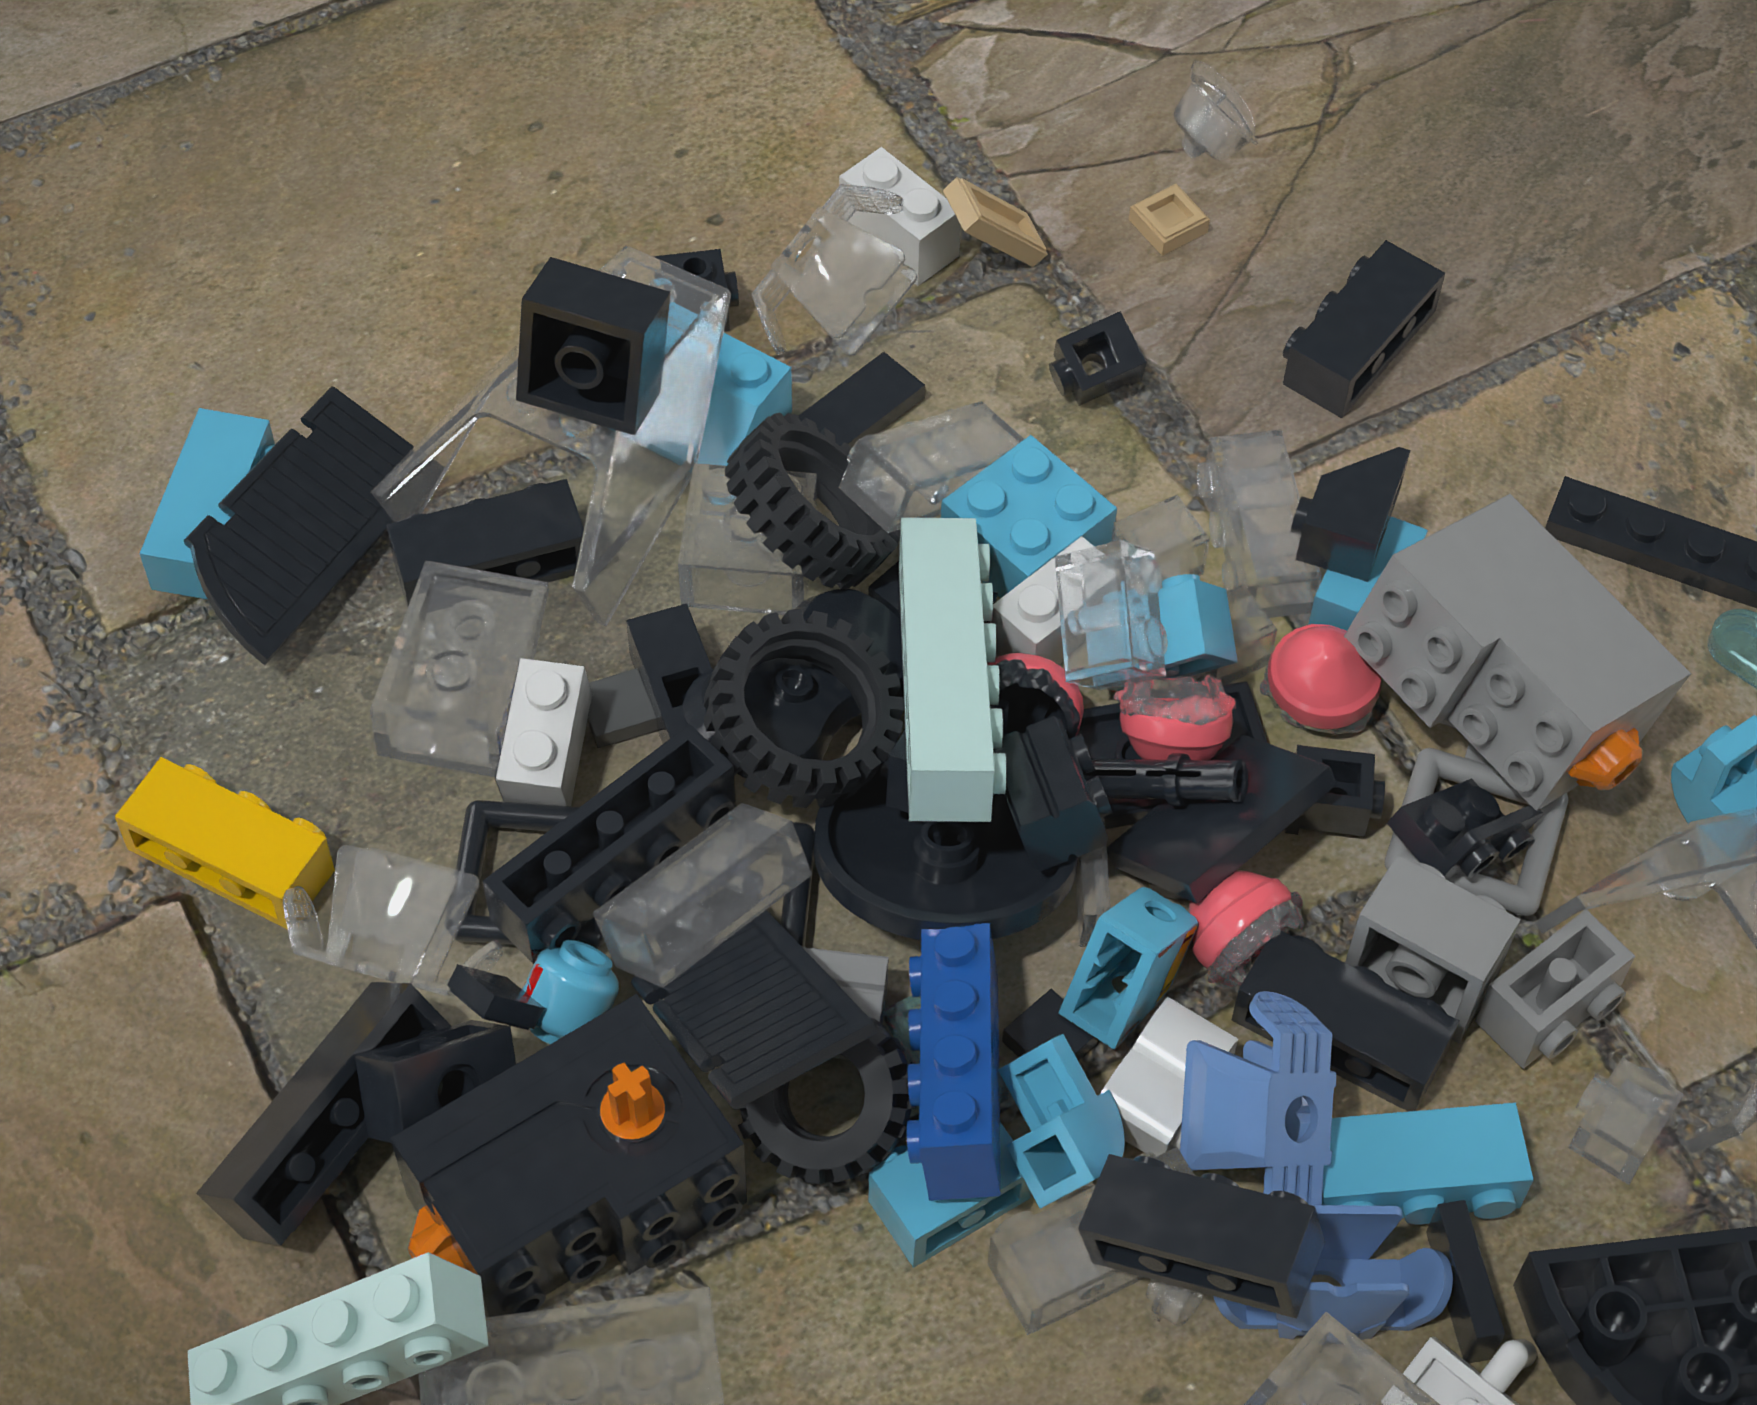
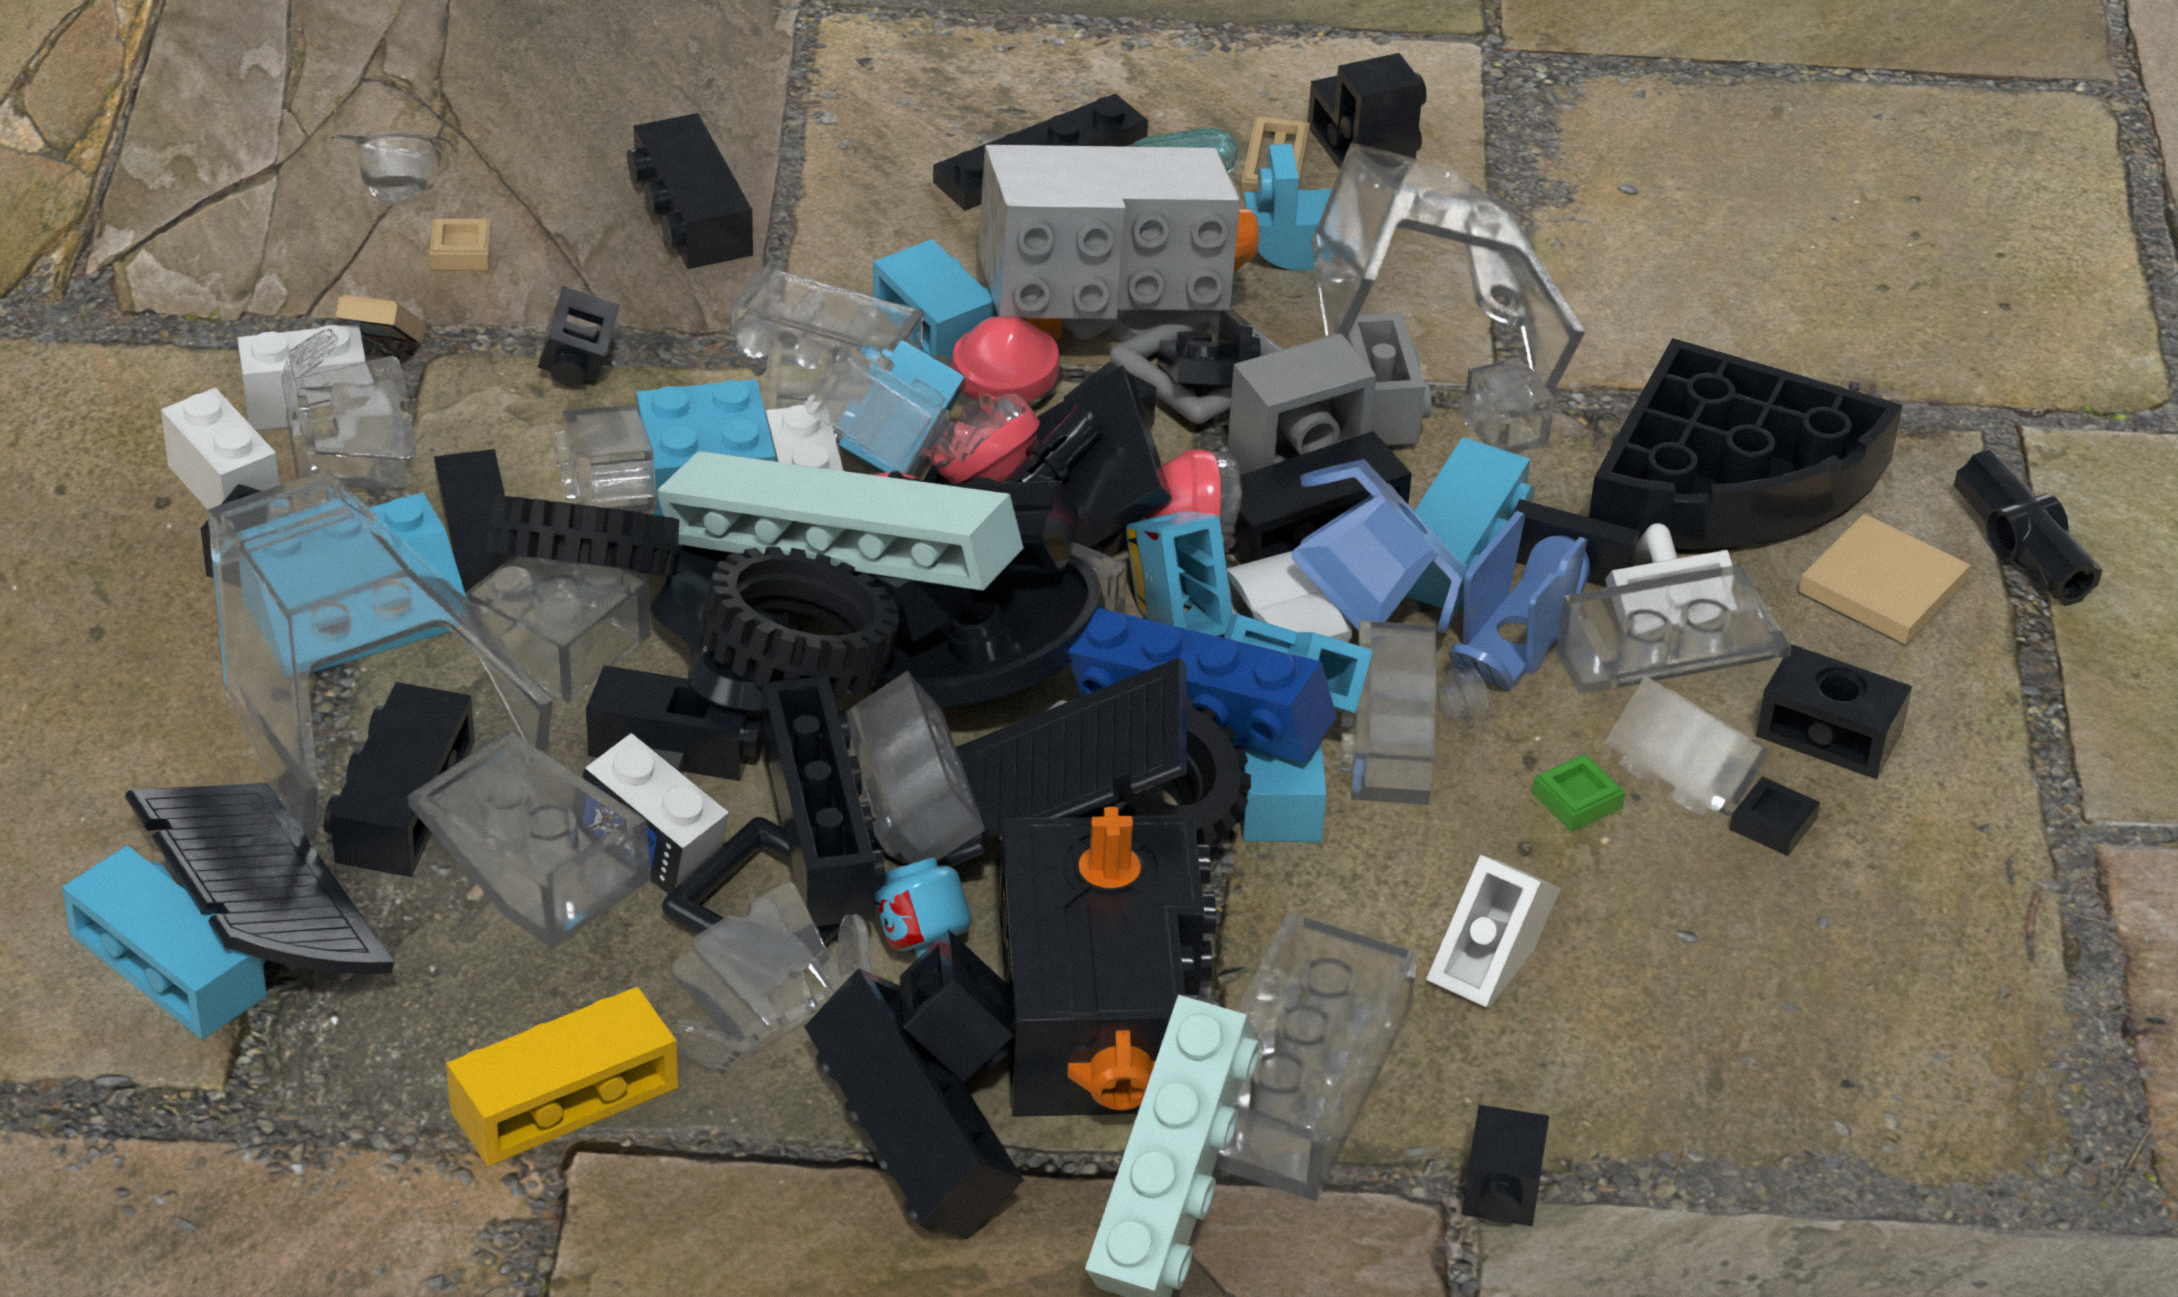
camera: 60 degrees left, 15 degrees down
black tile [447,964,545,1030] -> none
black brick [516,257,671,436] -> none
black brick [1078,1154,1325,1319] -> none
black slope [1290,447,1411,582] -> none
none -> white brick [161,388,281,514]

